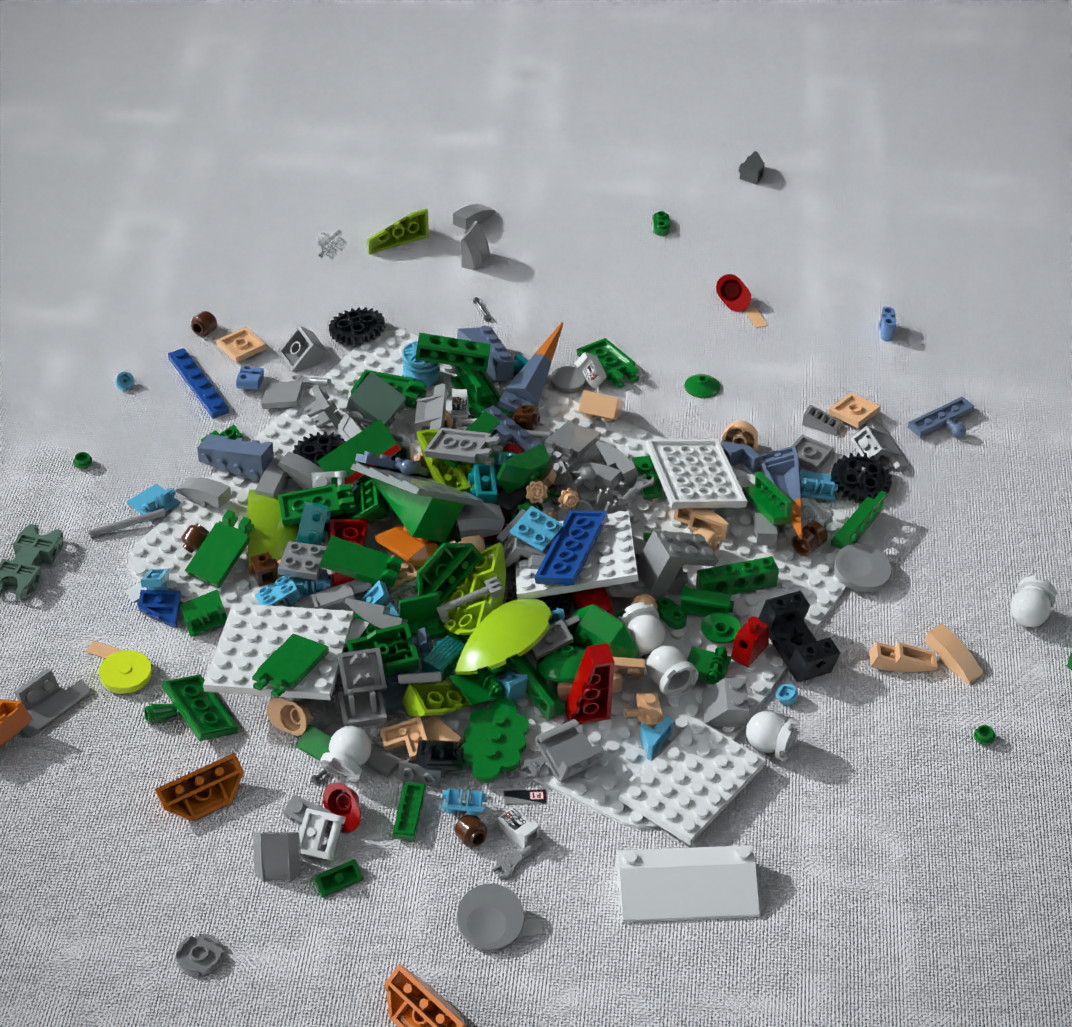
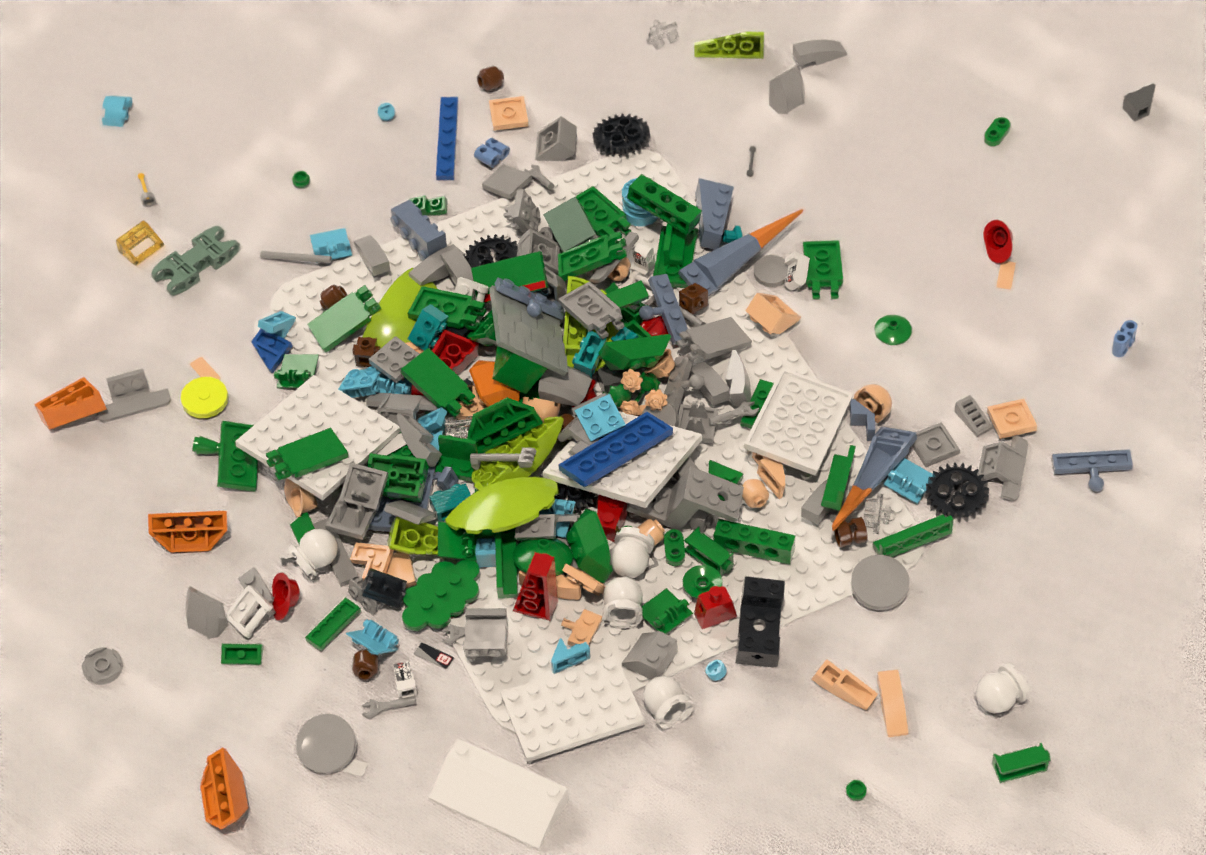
camera: 35 degrees right, 10 degrees up
none -> green tile [558,231,627,281]

